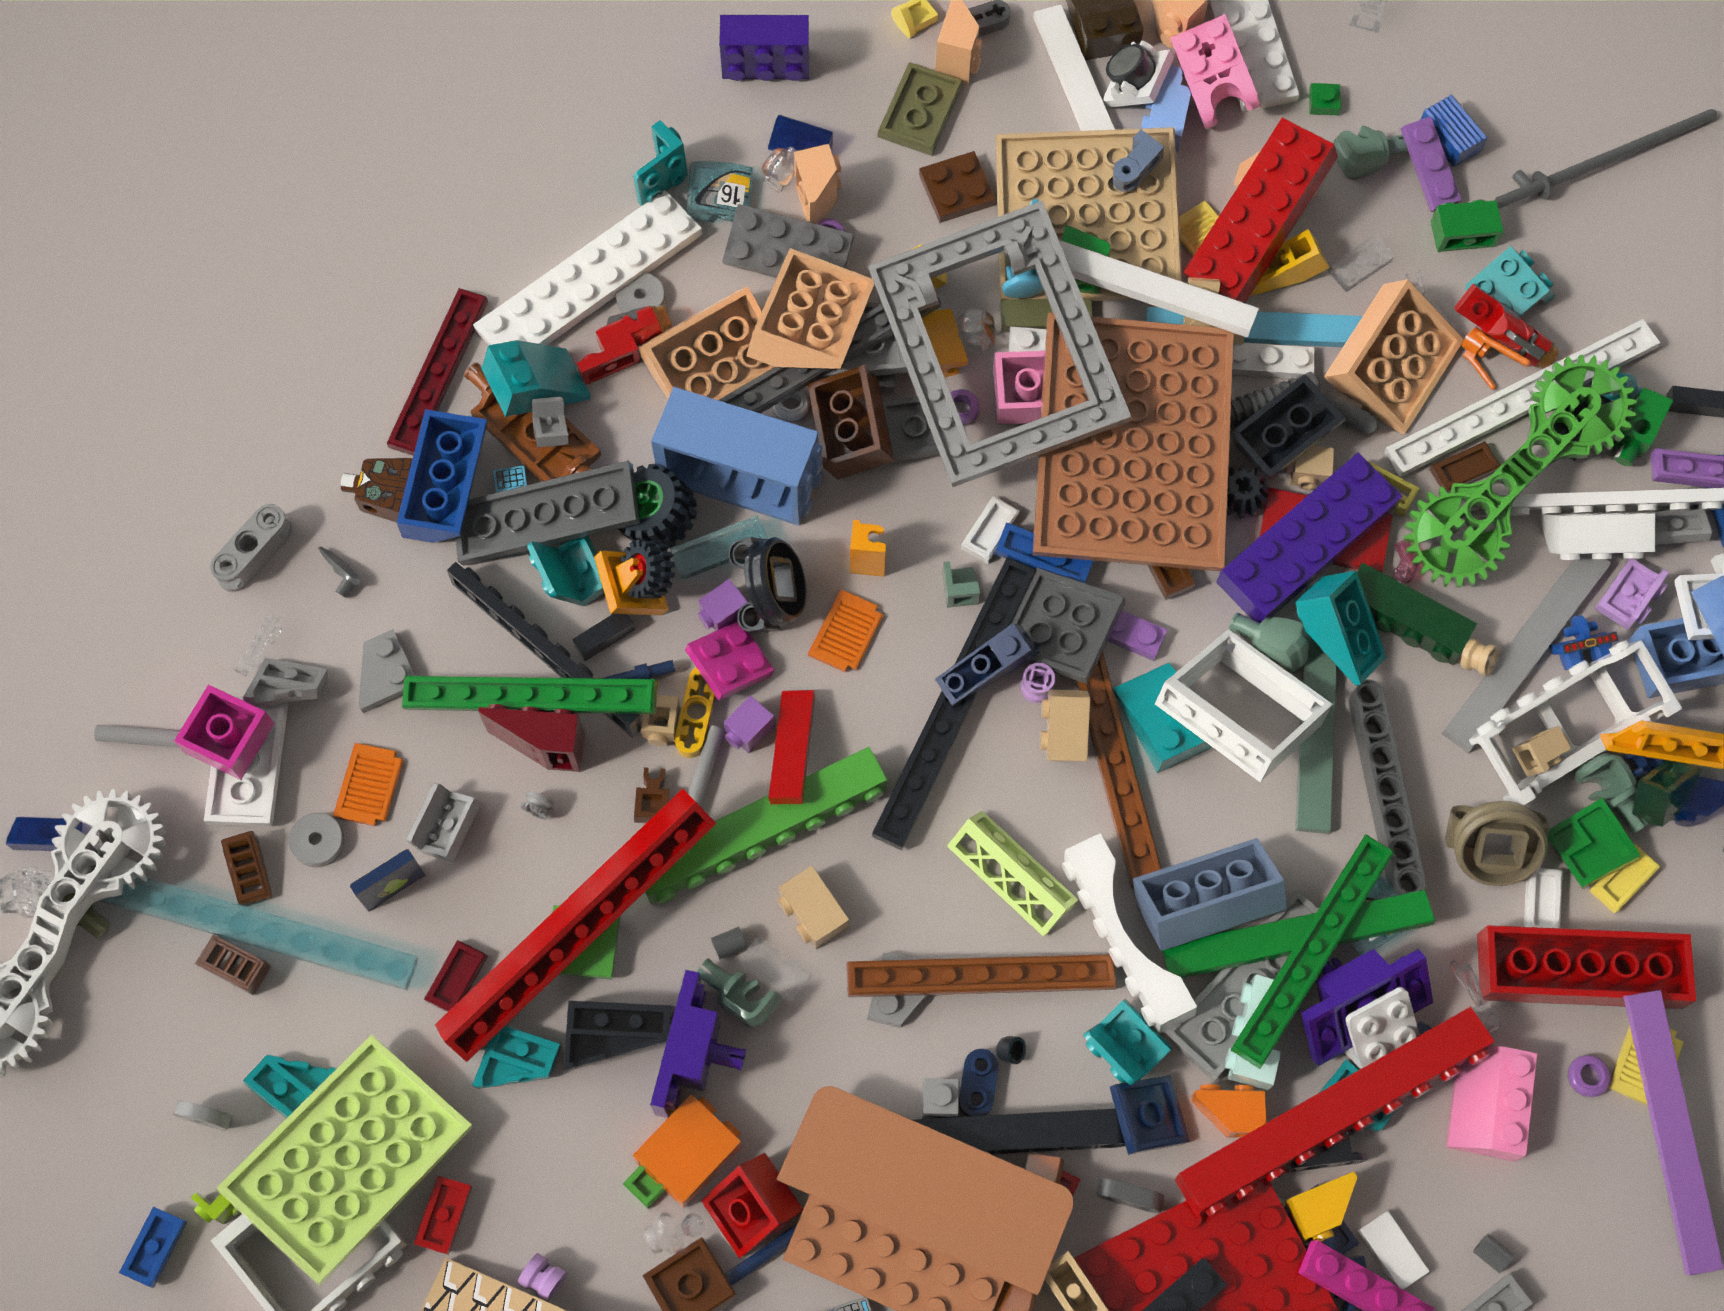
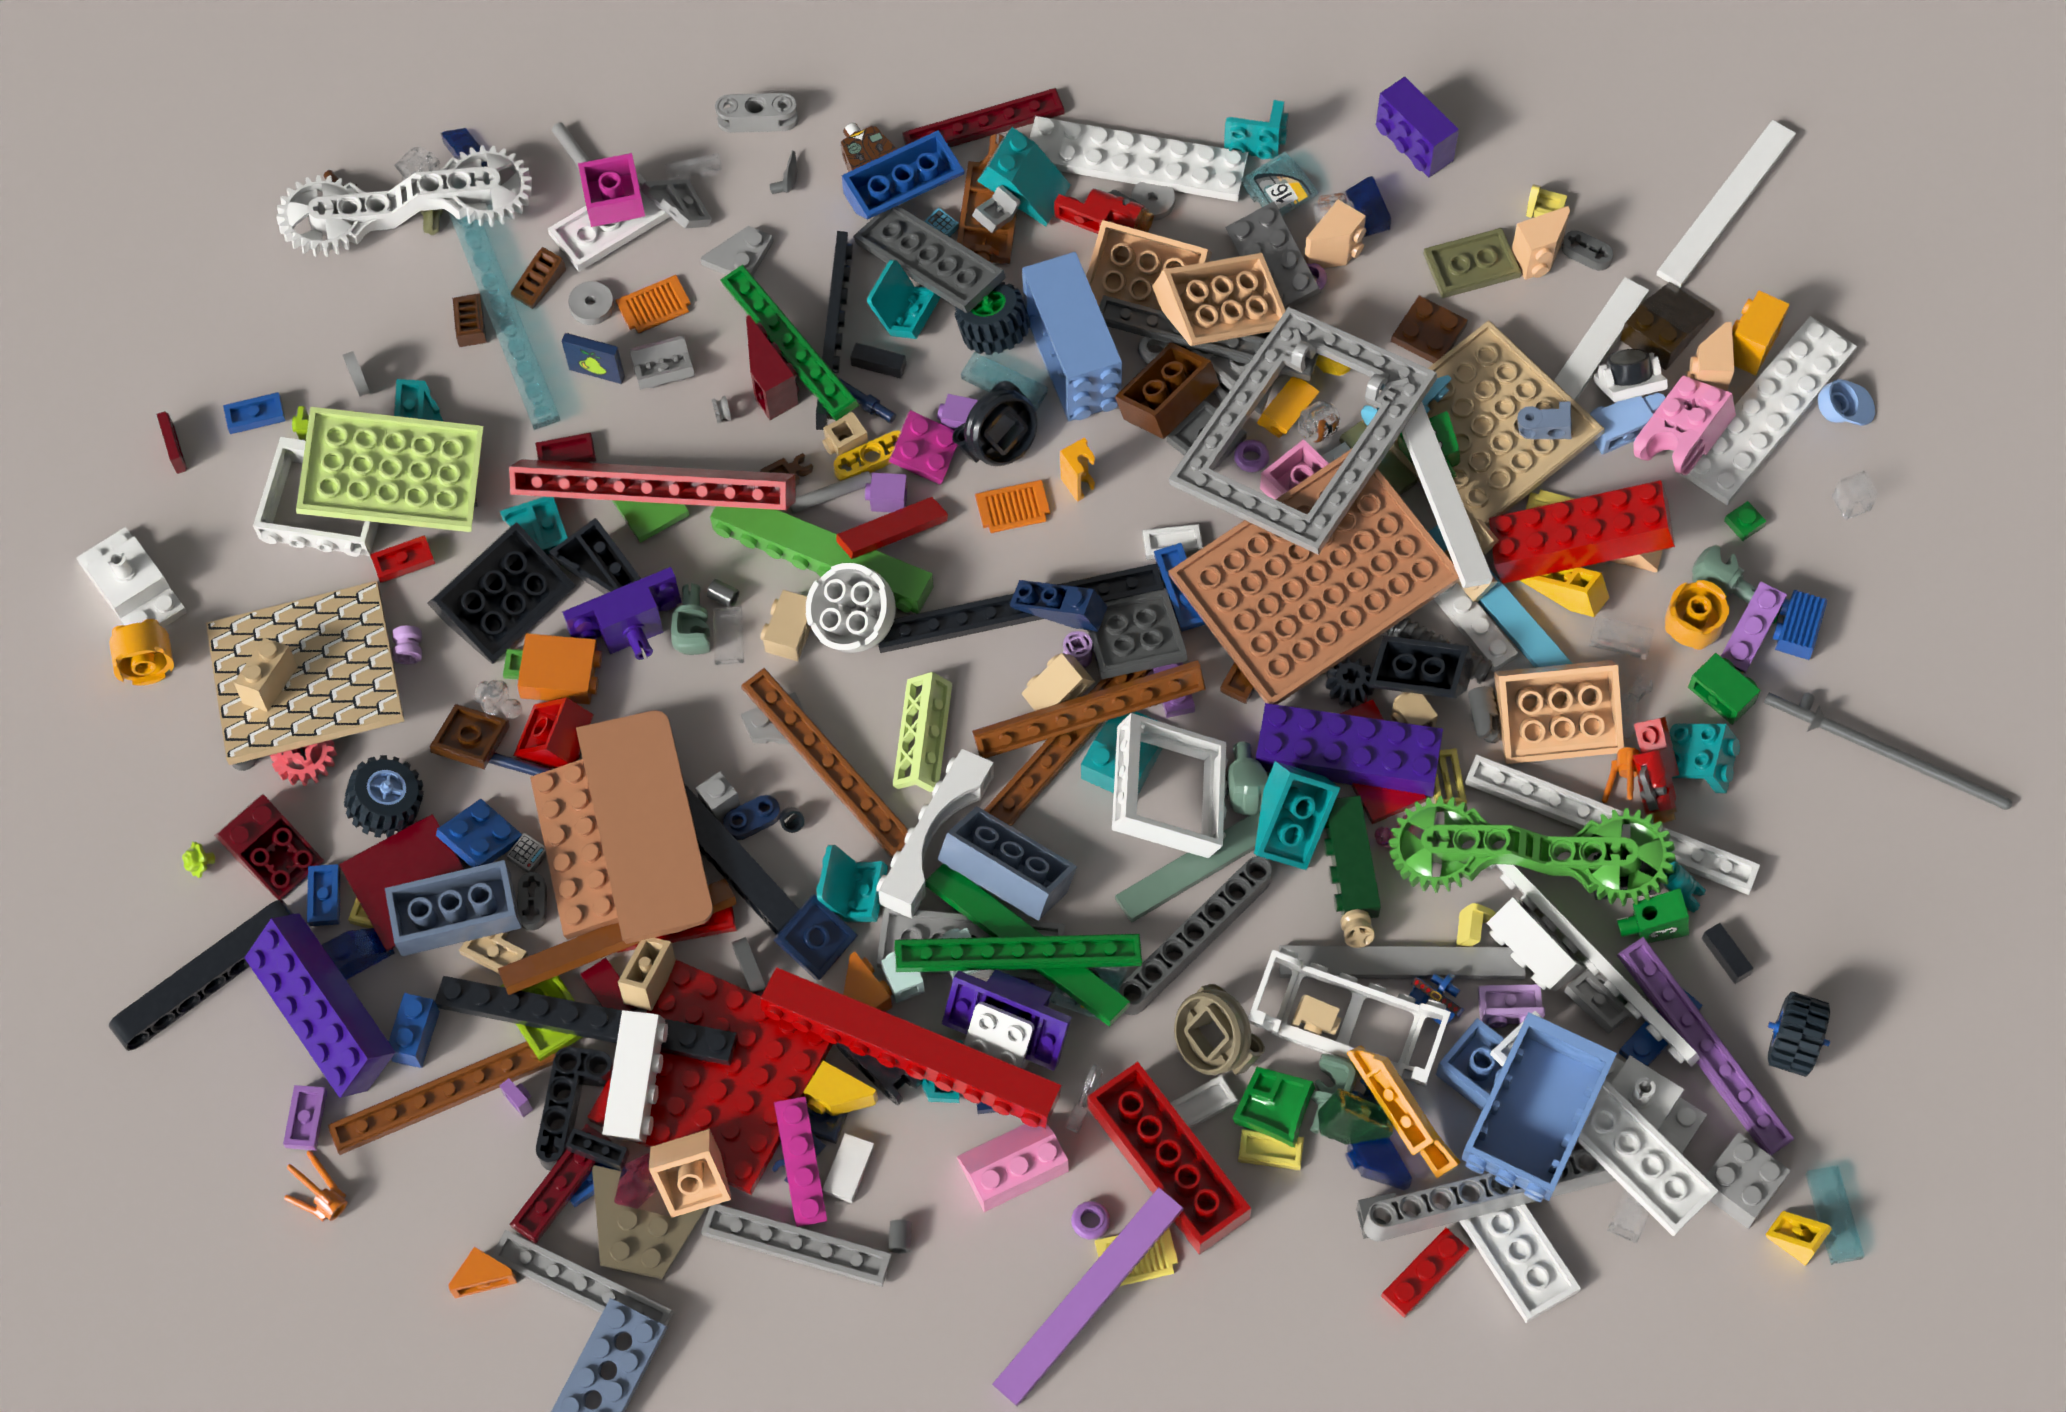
camera: 55 degrees right, 5 degrees down
plate [594,540,675,615] -> none
sand green panel [942,561,980,608] -> none
reddish brown tile [1429,441,1501,493] -> none
none -> black slope [427,522,576,664]
none -> white cylinder [806,563,896,653]
none -> dark orange tile [972,660,1206,759]
none -> light yellow tile [1456,903,1496,947]
none -> light orange brick [1665,580,1729,650]

